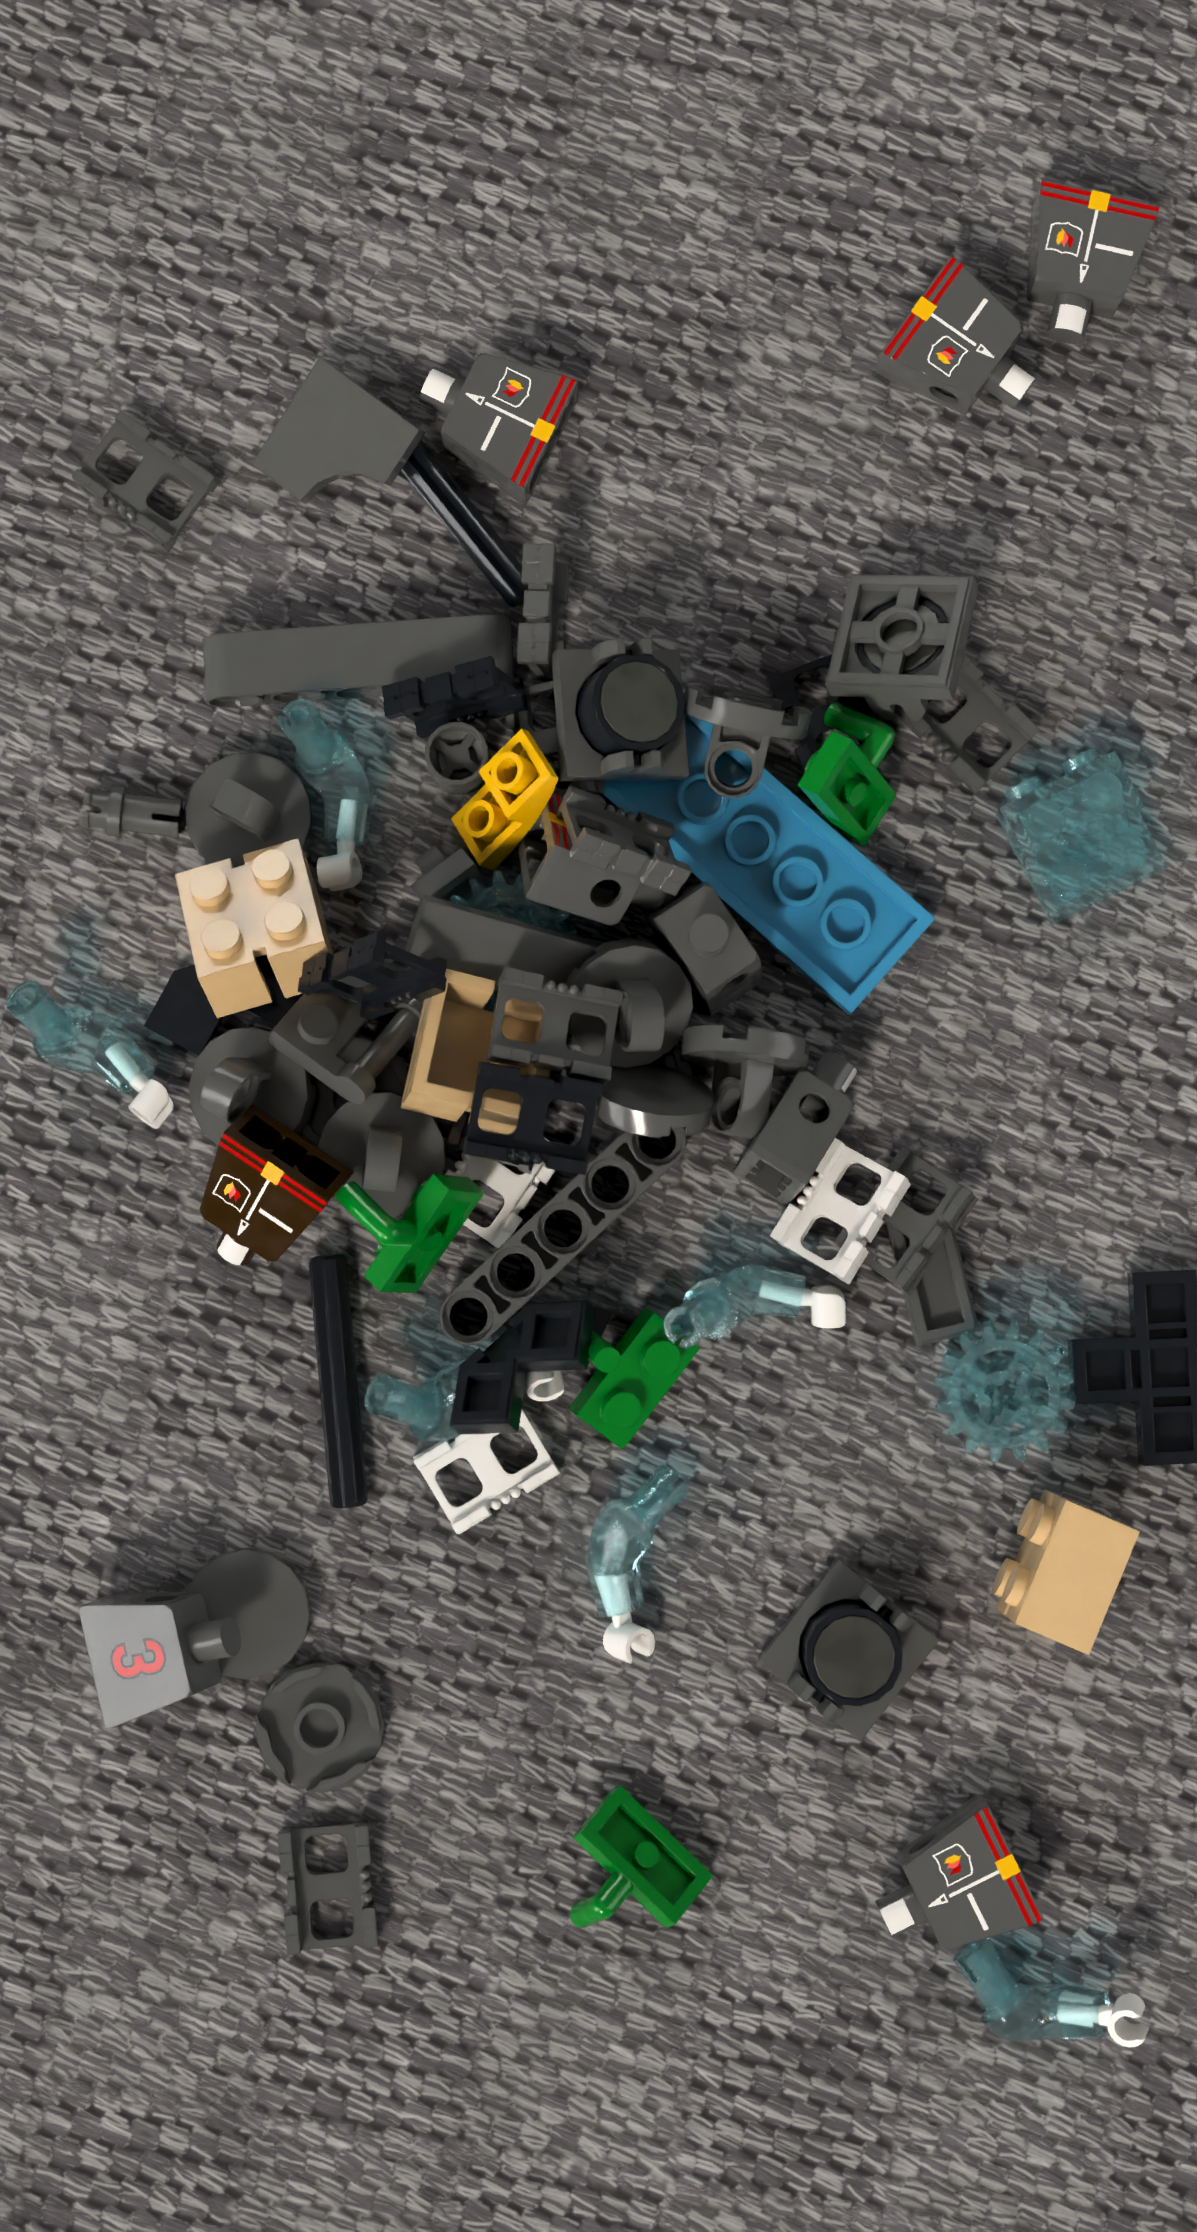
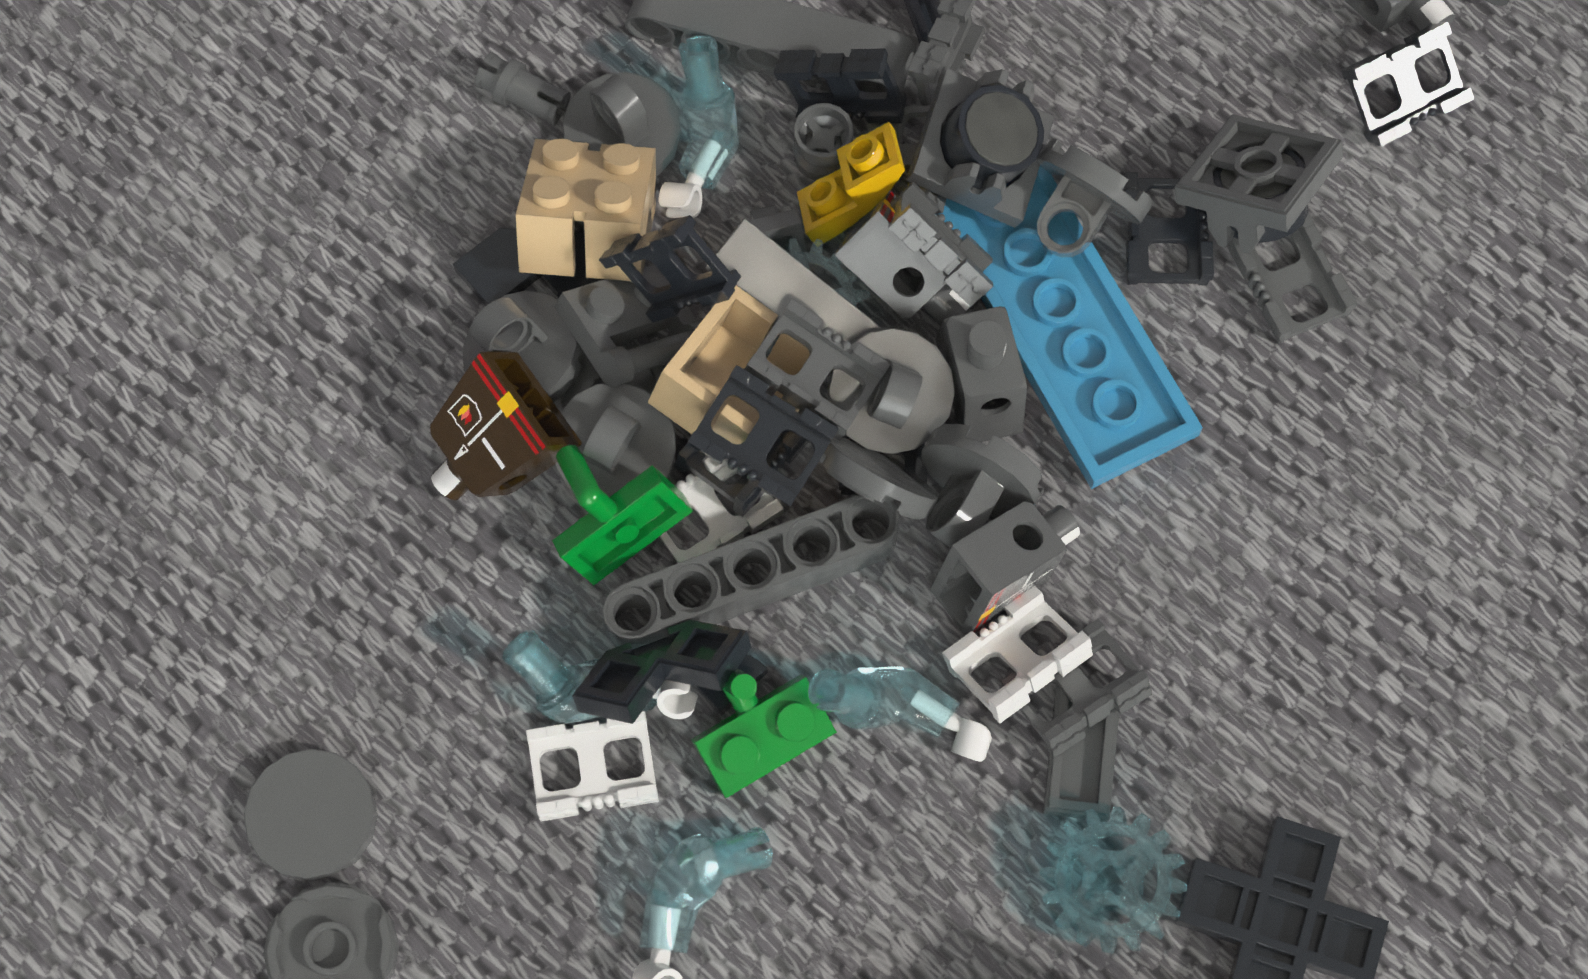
camera: 25 degrees right, 15 degrees down
clear light blue arm [6,981,174,1129] -> none
torso [78,1592,241,1729] -> none
black axle [308,1254,368,1509] -> none
green plate [798,702,897,847] -> none
clear light blue plate [994,748,1168,926] -> none
none -> piece [1341,22,1474,146]

